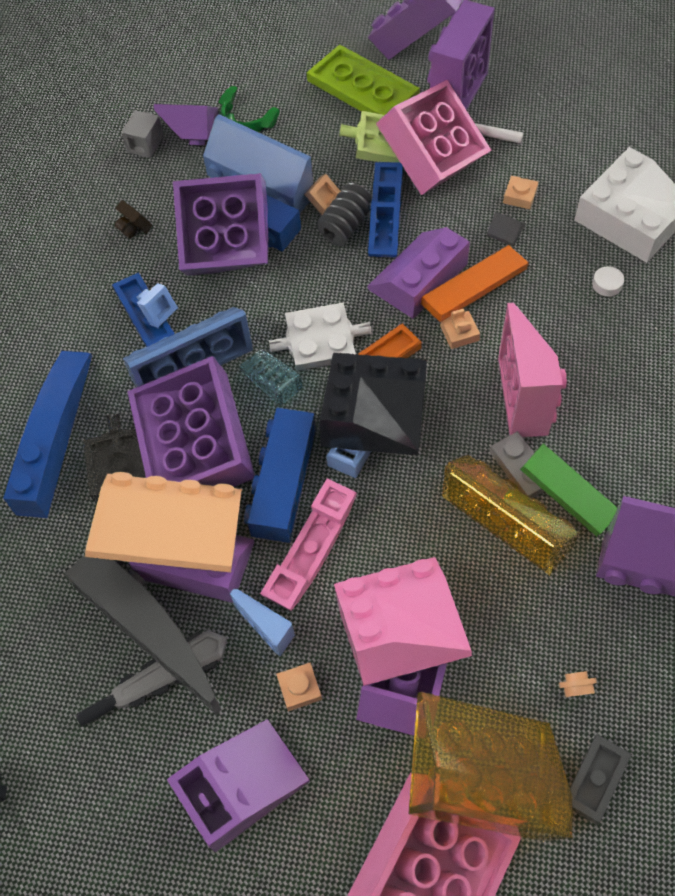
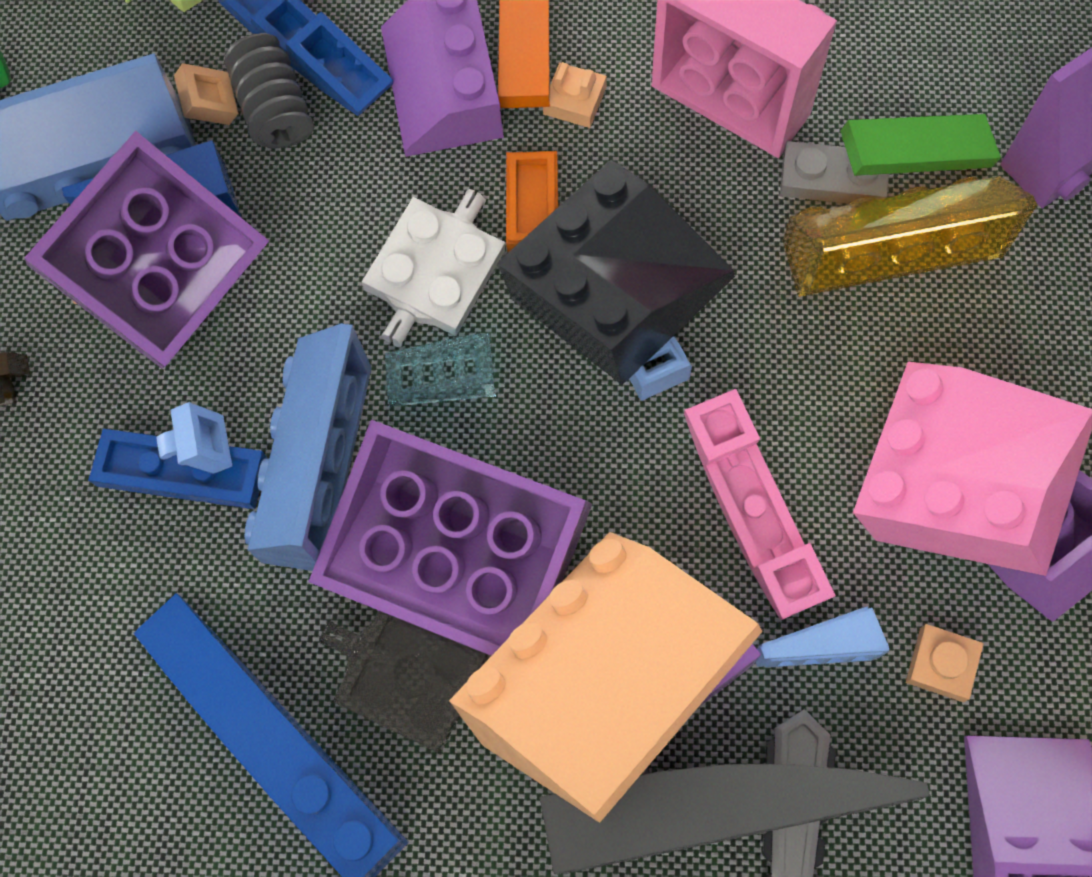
camera: 50 degrees left, 10 degrees up
blue brick [244,408,316,543] -> none

